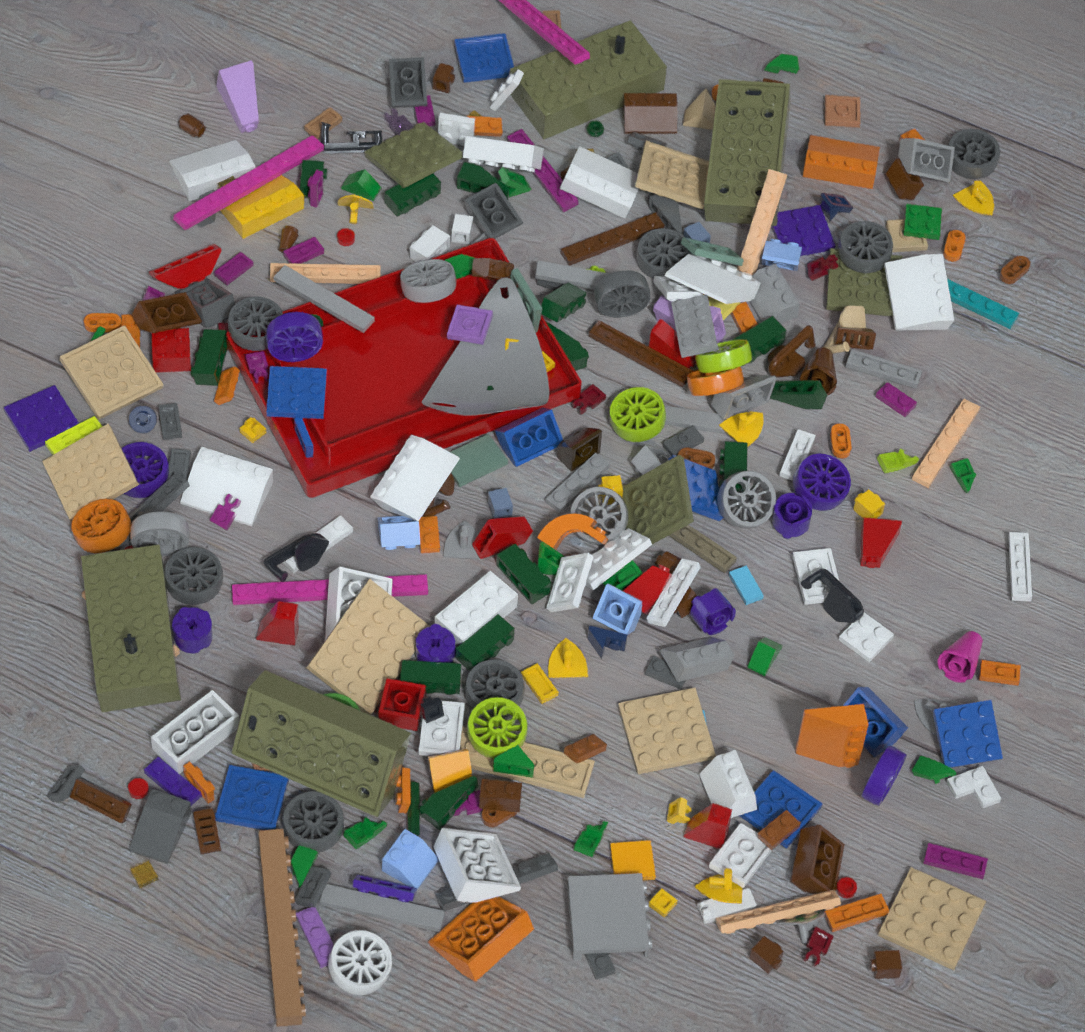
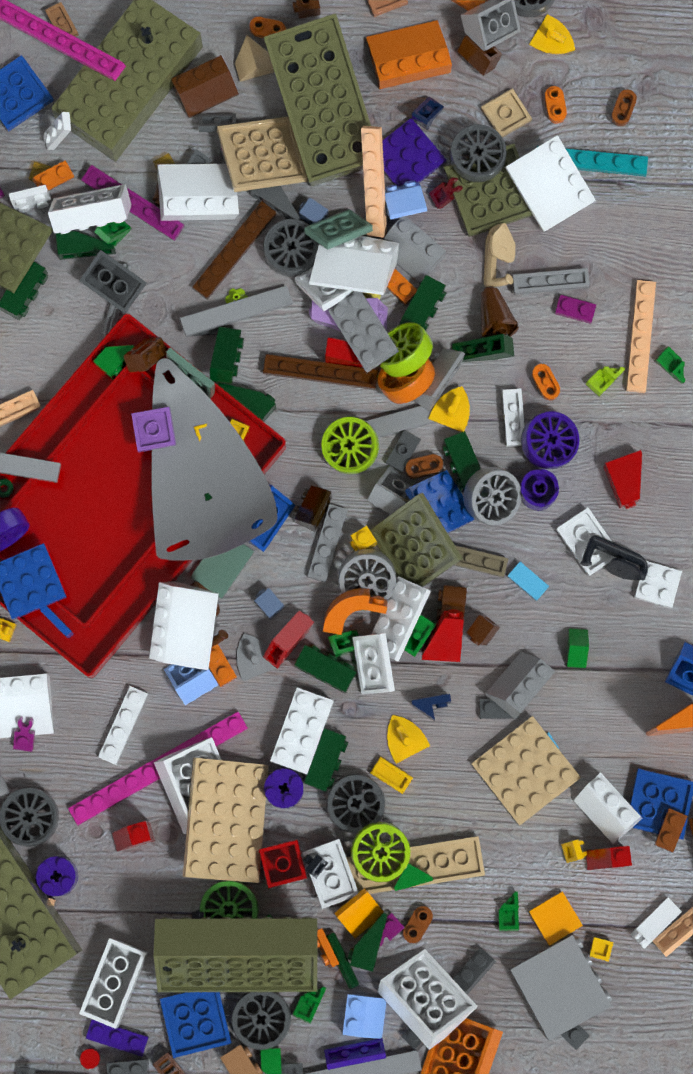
camera: 20 degrees left, 25 degrees up
orange plate [183,762,215,804] -> none
black piece [264,533,329,582] -> none
light grey piece [400,259,456,303] -> none
dark green brick [401,660,461,695] -> none
white brick [410,225,450,262] -> none
white brick [451,214,473,245] -> none
reddish brown brick [479,779,522,813] -> none
dark orange plate [564,734,607,764] -> none
dark red plate [573,384,606,415] -> none
dark green plate [587,120,604,137] -> none
light blue slope [593,584,642,635] -> none
dark grey piece [594,270,650,318] -> none
white plate [646,559,700,627] -> none
dark purple brick [690,588,736,635] -> none
yellow shield [695,868,743,904] -> none
white plate [709,823,772,888] -> none
reddish brown piece [768,325,816,378] -> none
reddish brown slope [834,327,876,350] -> none
yellow brick [853,489,885,519] -> none
green plate [903,204,942,240] -> none

